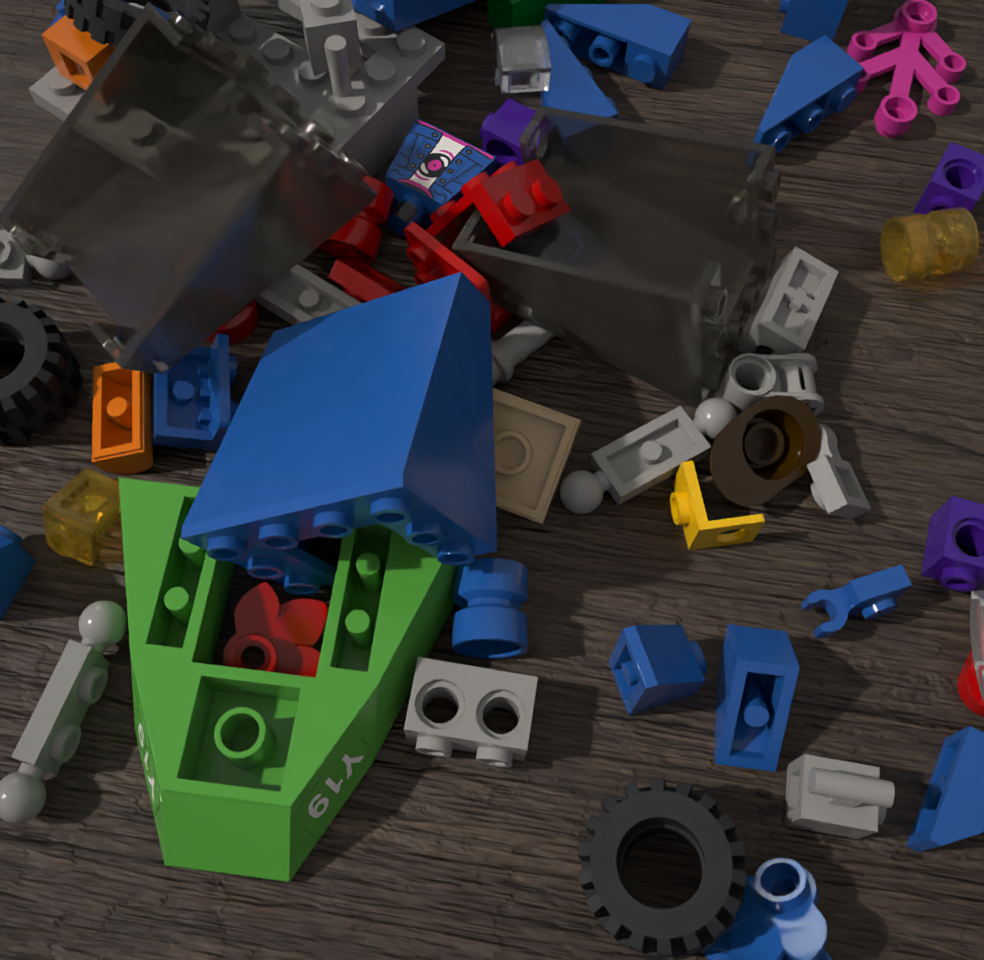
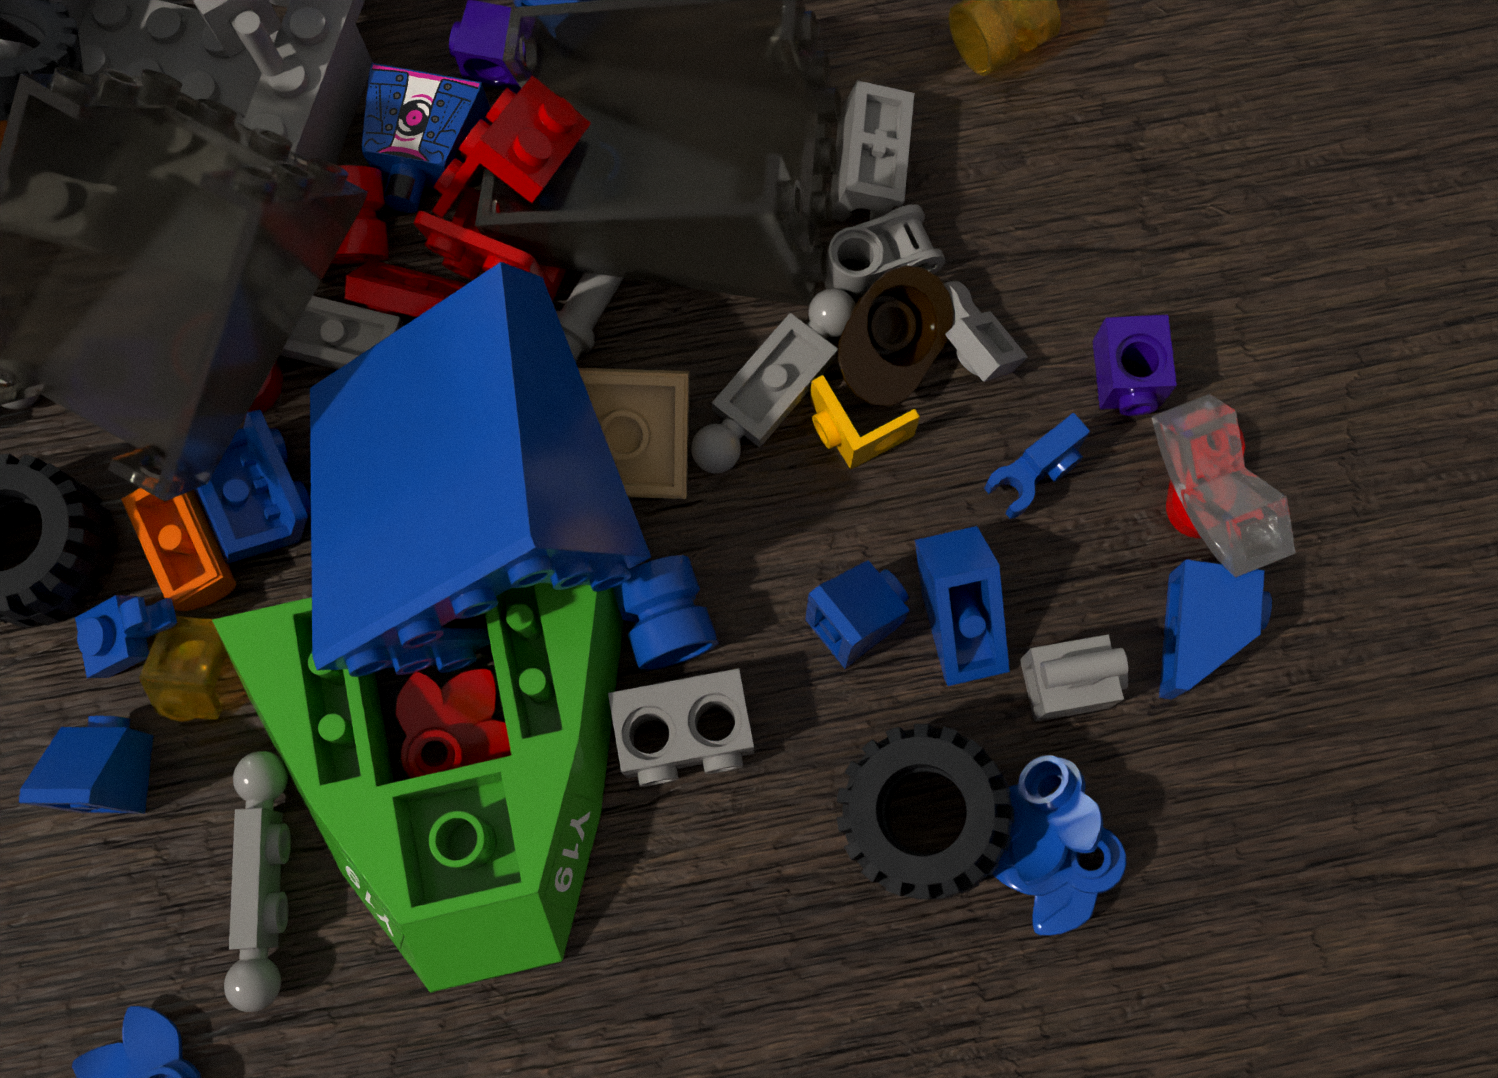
camera: 15 degrees left, 10 degrees up
none -> blue plate [75,595,177,678]

